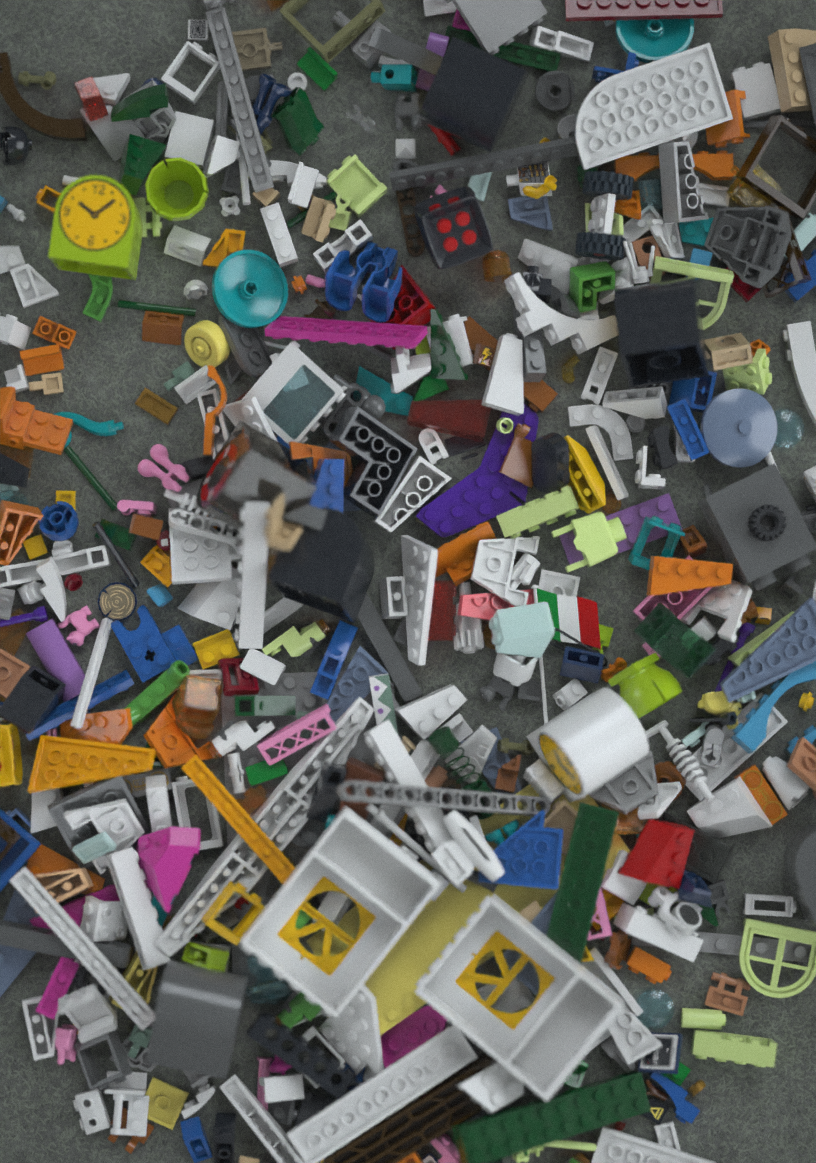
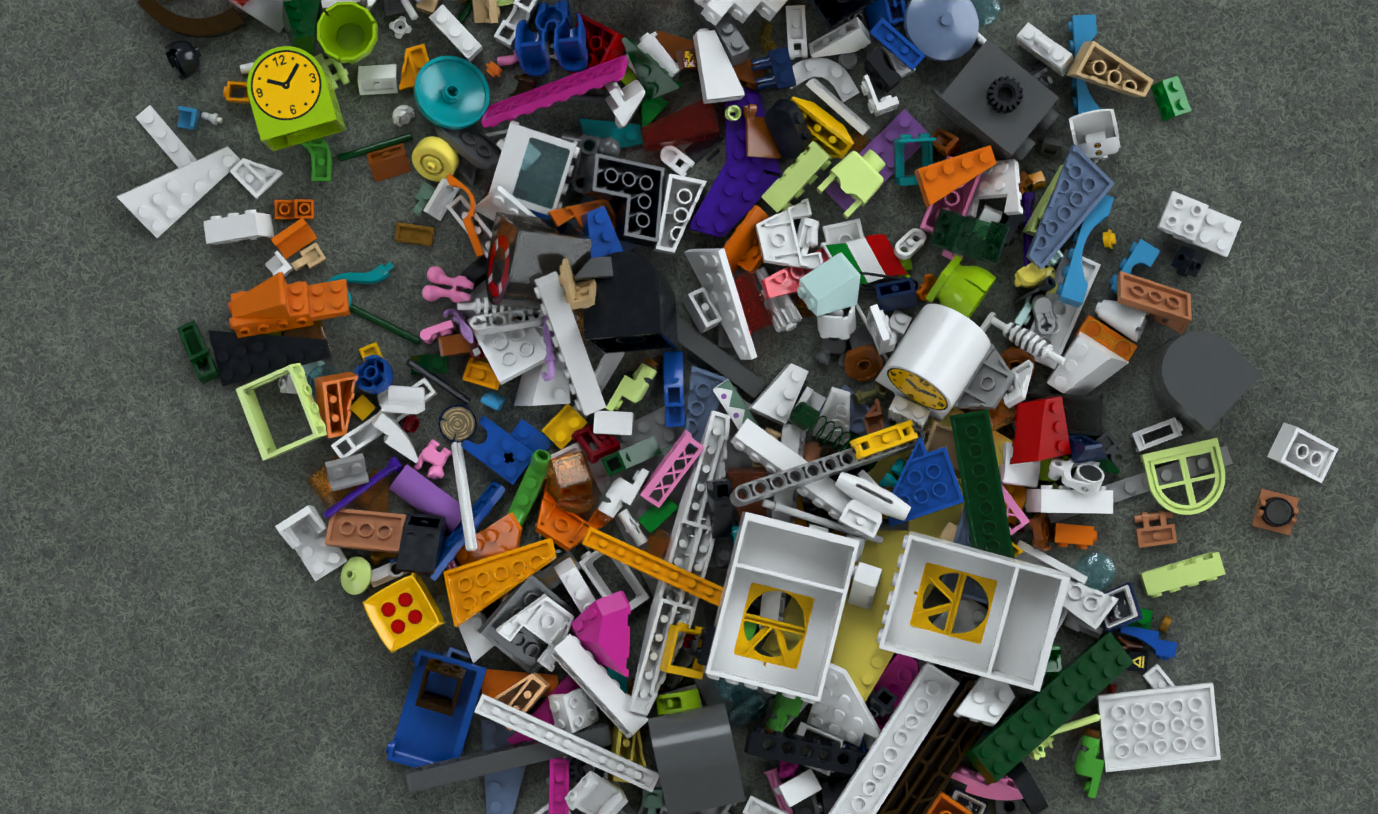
camera: 25 degrees left, 0 degrees up
white piece [17,581,44,605] -> none
light aqua tile [72,831,116,864] -> none
yellowish green brick [680,1008,726,1030] -> none
none -> white panel [381,385,425,415]
none -> lavender piece [443,309,473,343]
none -> lavender piece [541,315,558,381]
none -> black plate [695,625,716,666]
none -> dark blue brick [750,47,796,91]
none -> dark orange plate [844,345,883,382]
none -> white wedge [848,562,882,610]
none -> yellow plate [850,420,919,460]
none -> white plate [866,304,897,355]
none -> black brick [867,685,898,720]
none -> white plate [894,228,926,260]

